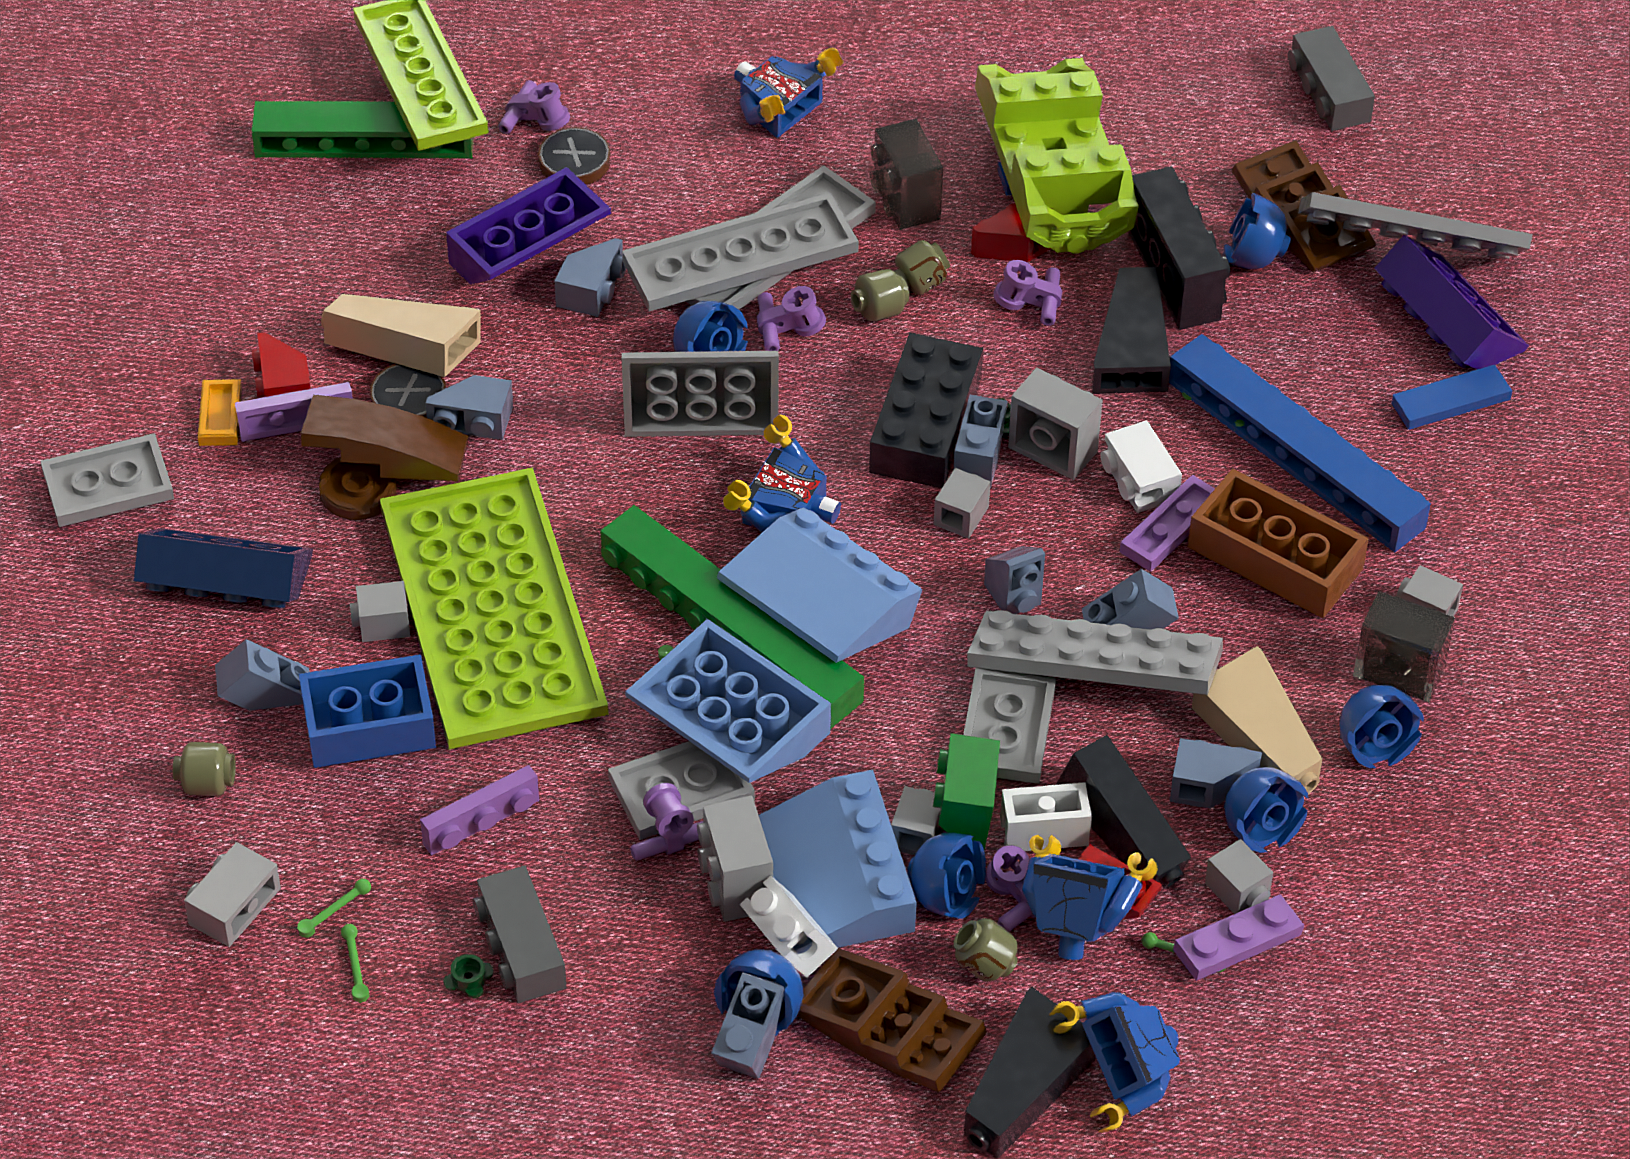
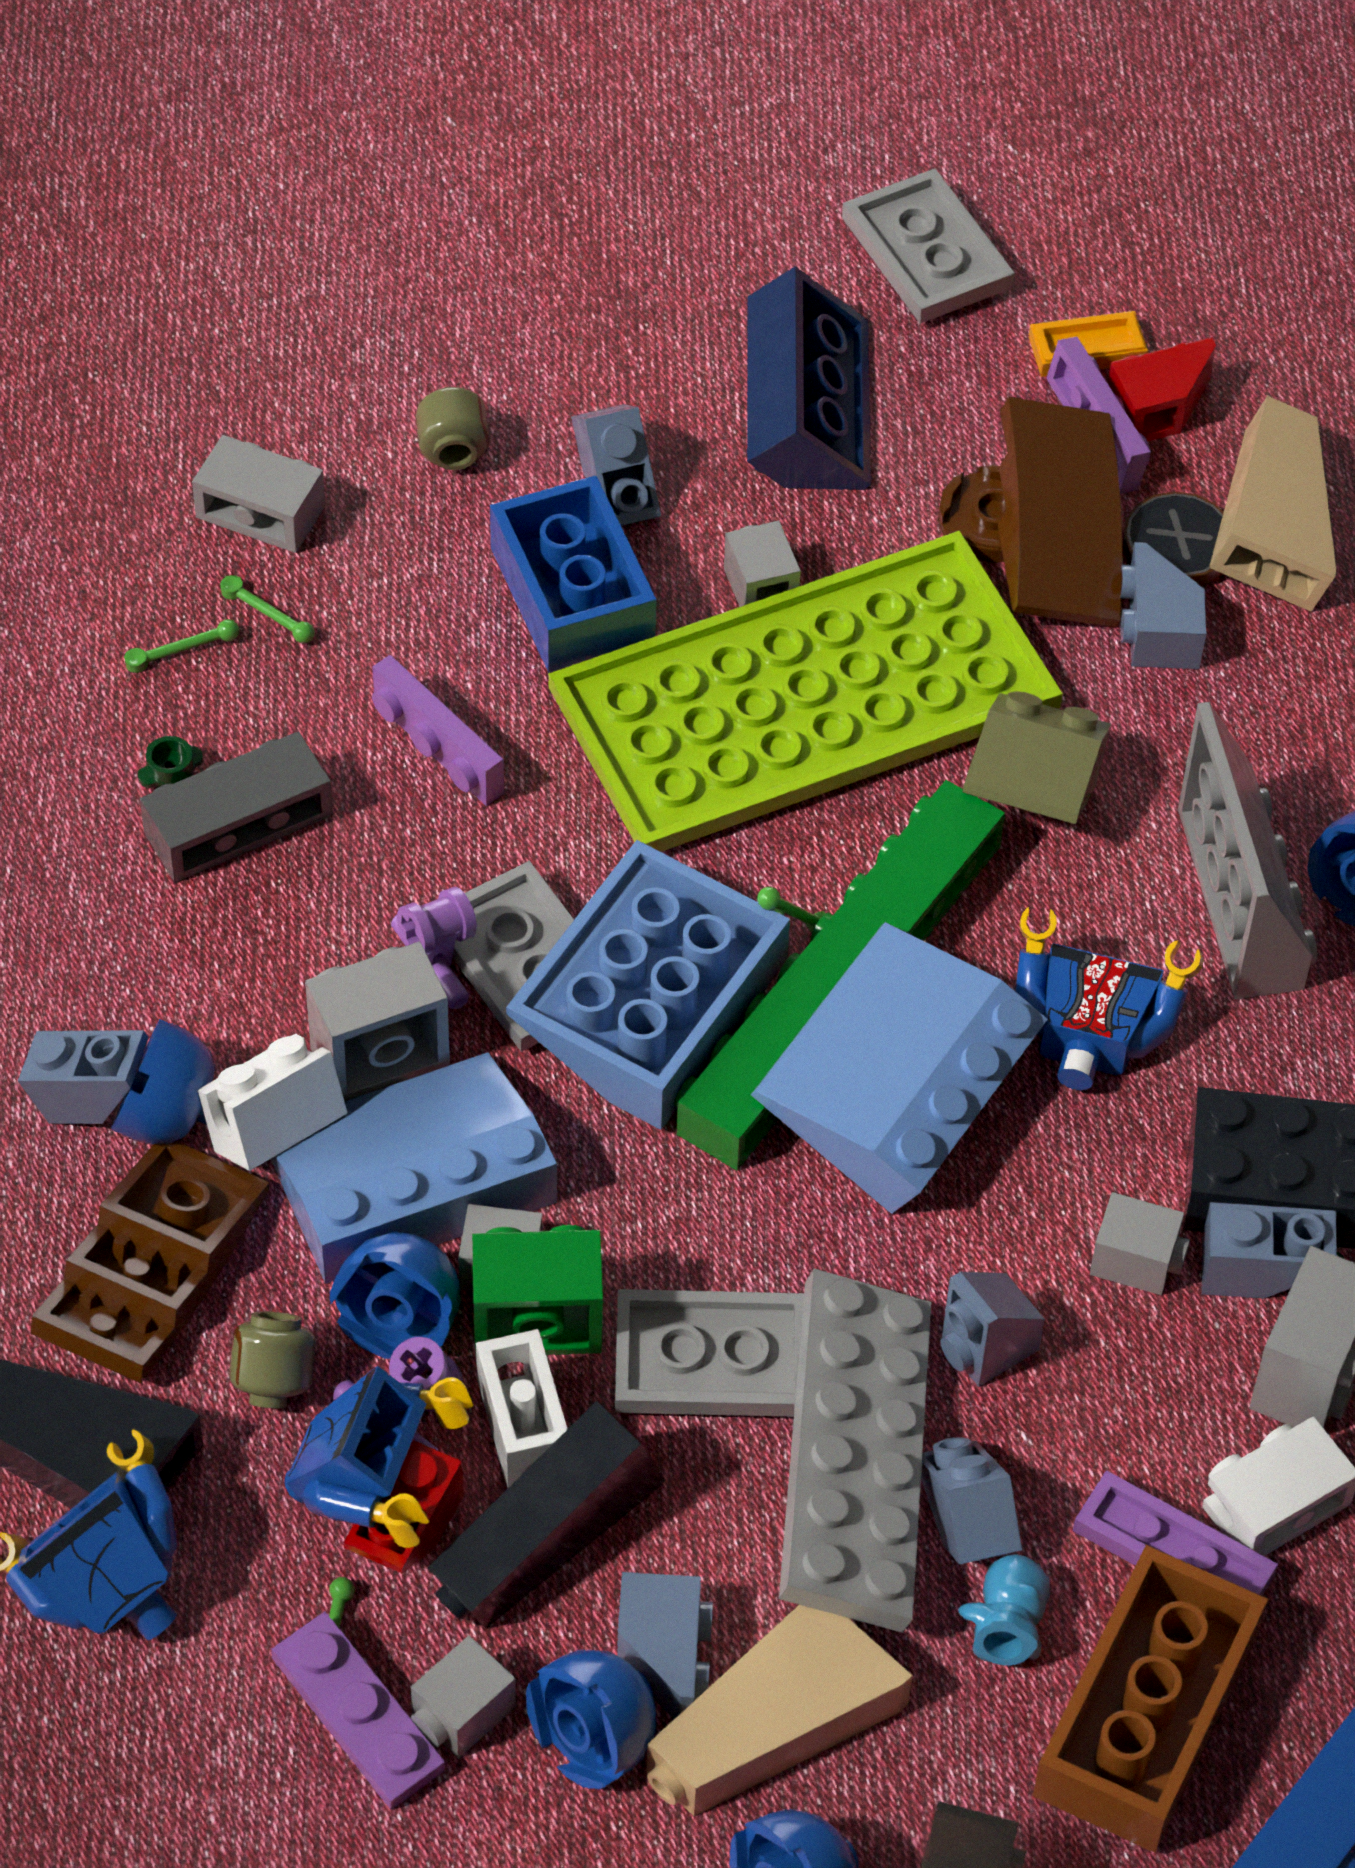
camera: 80 degrees right, 5 degrees up
none -> bright green hinge [757,887,826,933]
none -> dark azure animal [958,1554,1050,1666]
none -> olive slope [962,691,1111,824]

